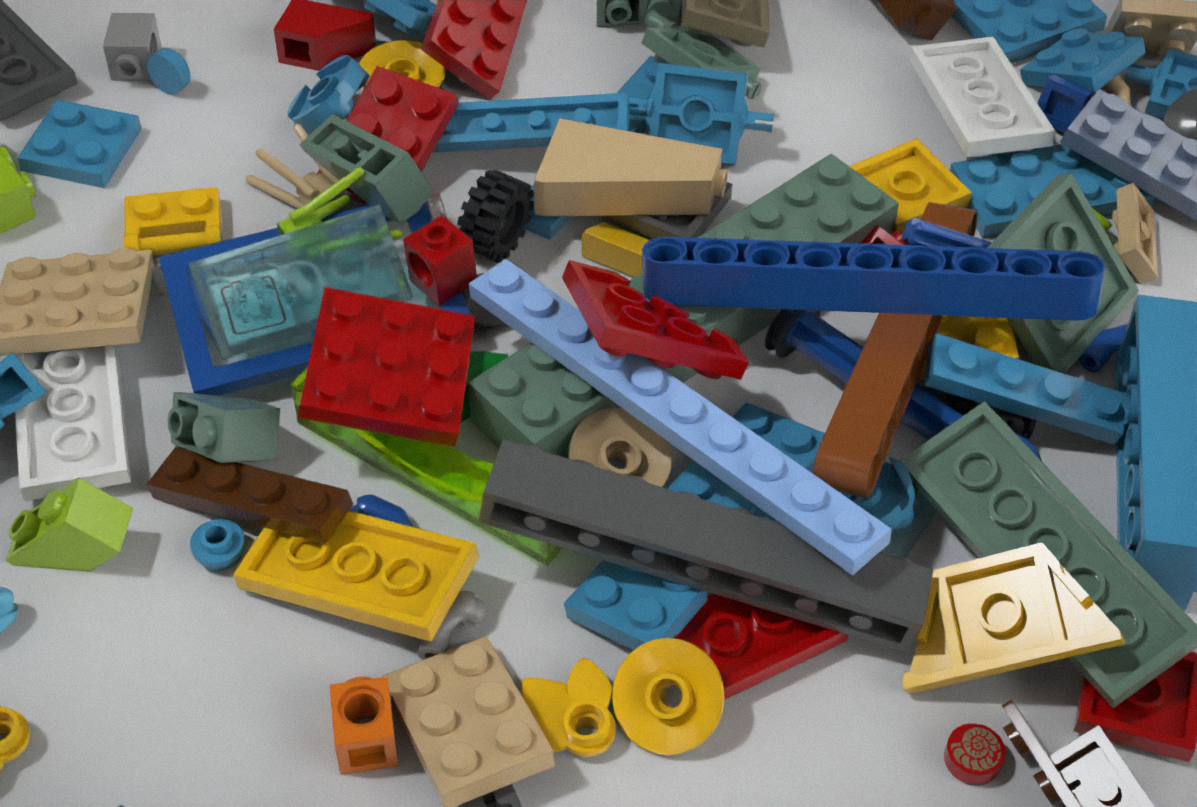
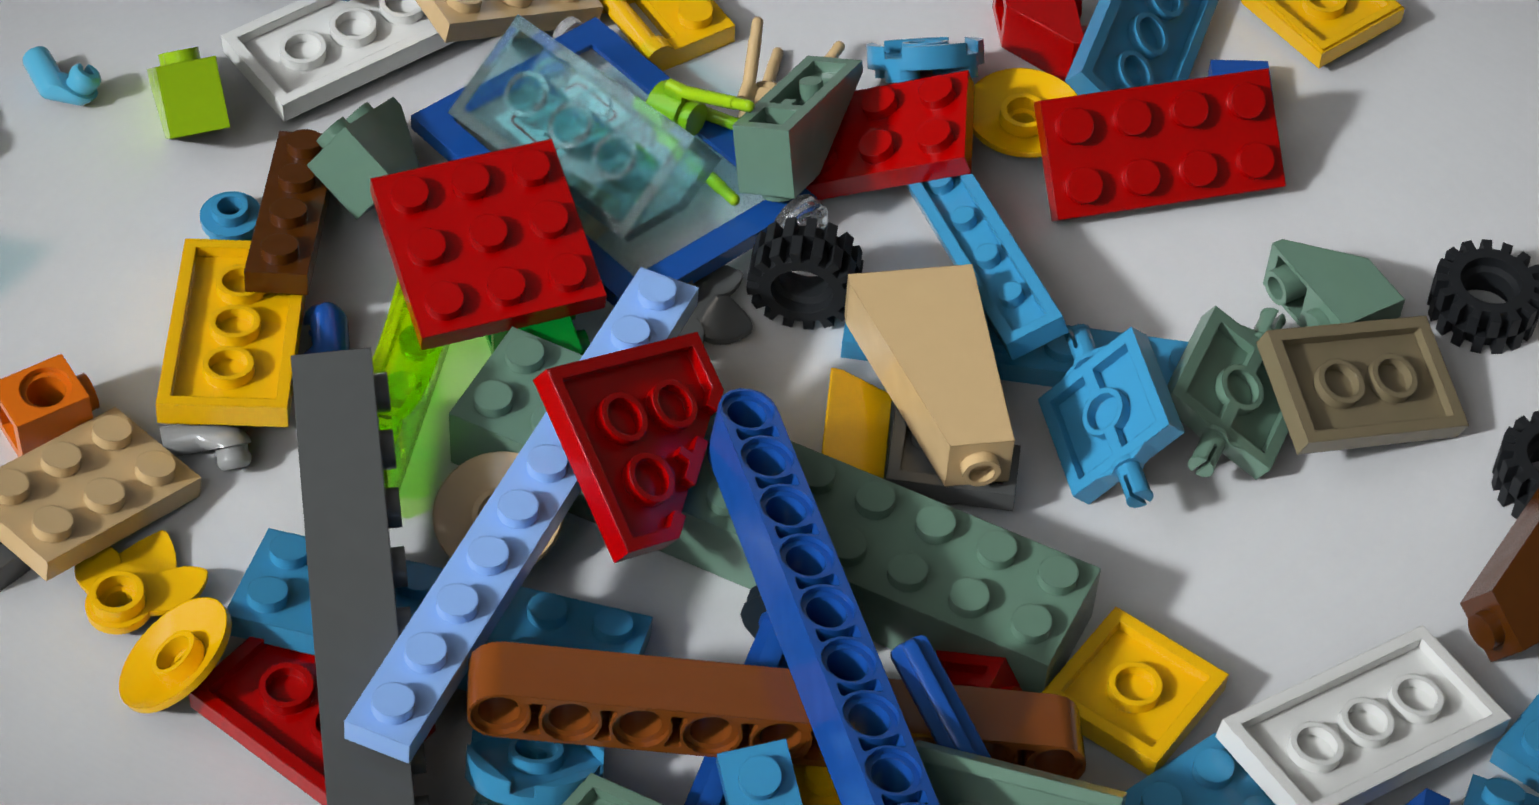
camera: 65 degrees right, 0 degrees up
red brick [403,215,477,306] -> none

